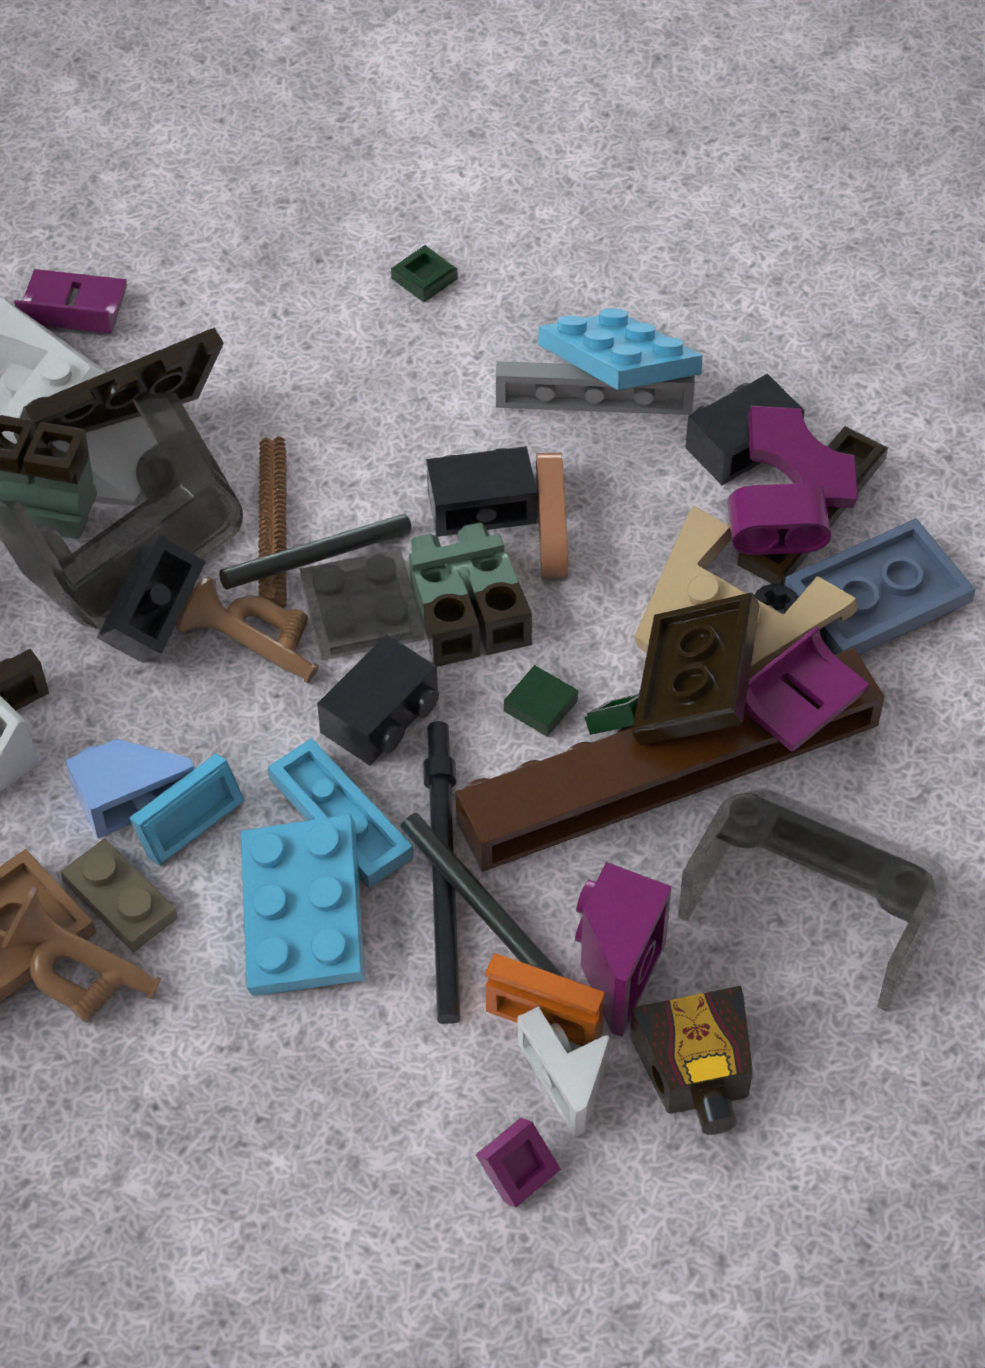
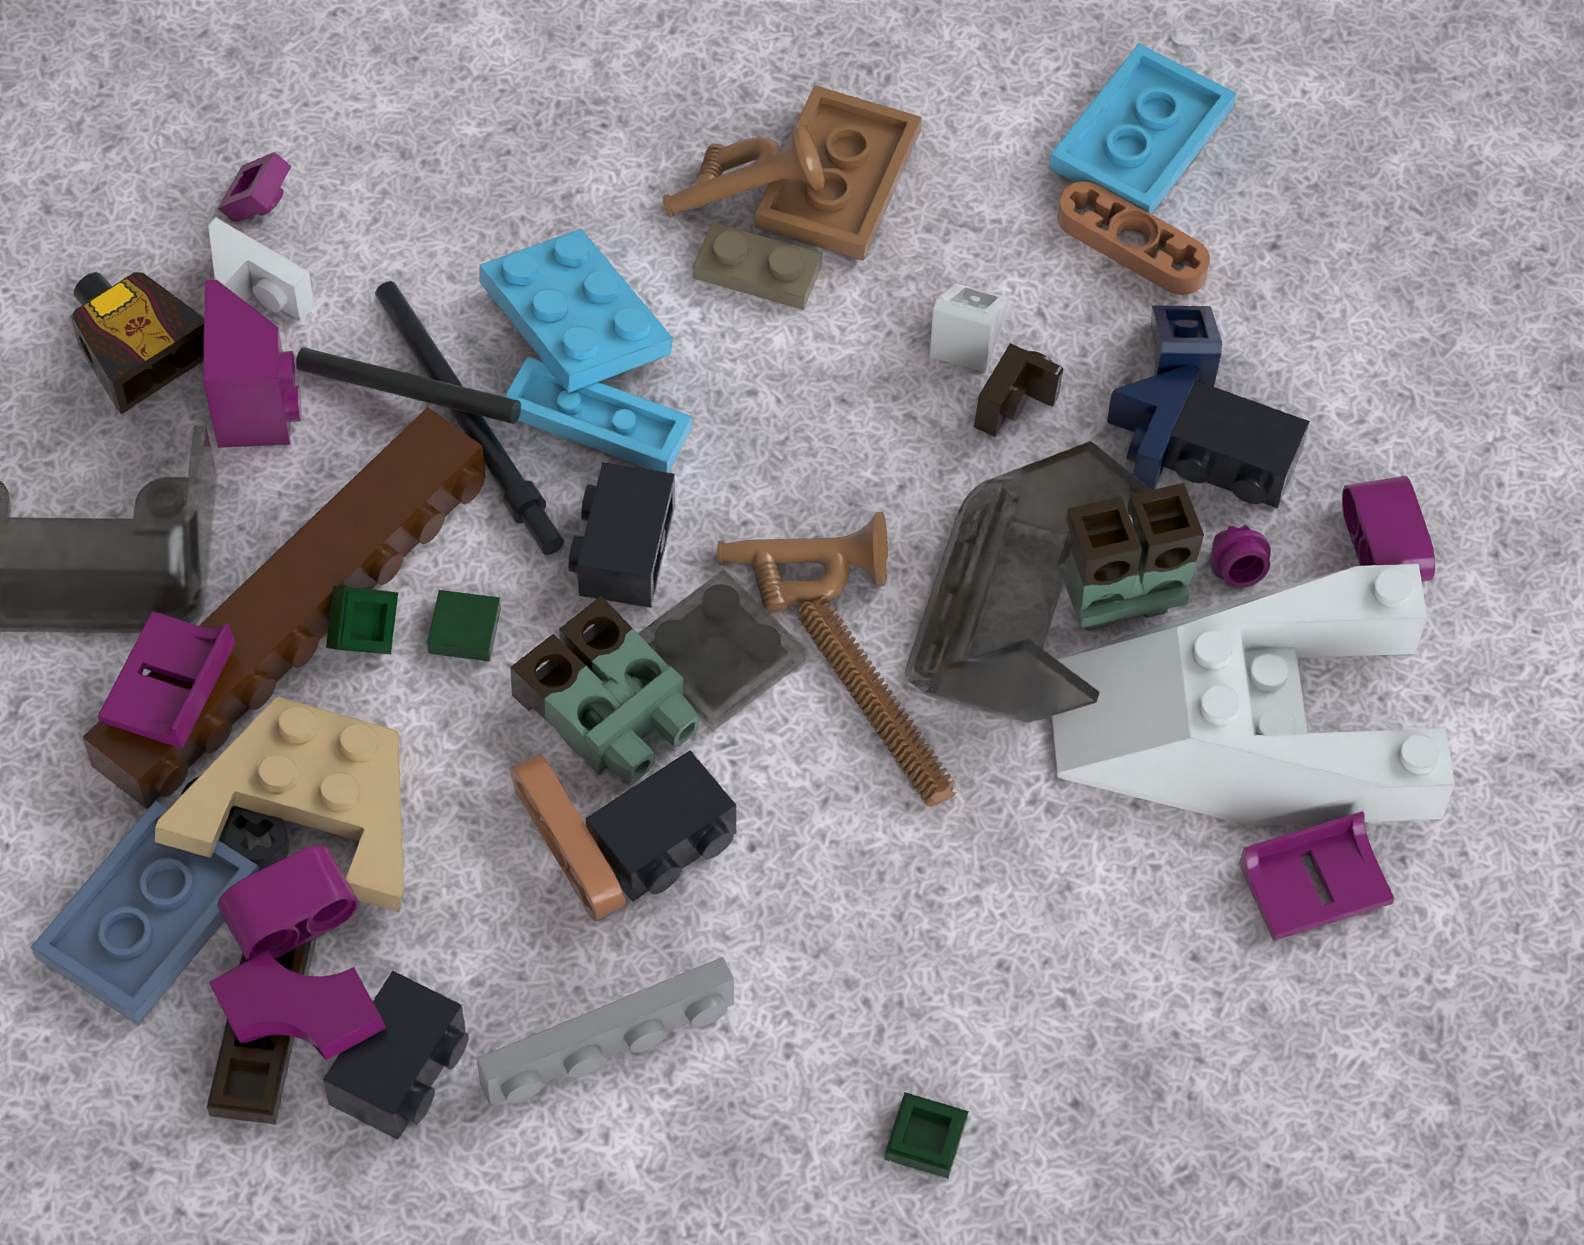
camera: 150 degrees right, 5 degrees up
dark brown wing [14,327,224,442] -> none
light blue slope [65,739,194,838] -> none
black brick [97,536,206,663] -> none
medium azure tile [129,753,245,865] -> none
pearl dark grey bar [219,514,412,590] -> none
orange plate [485,953,605,1046] -> none
medium azure plate [538,308,703,390] -> none
dark brown tile [632,592,760,746] -> none

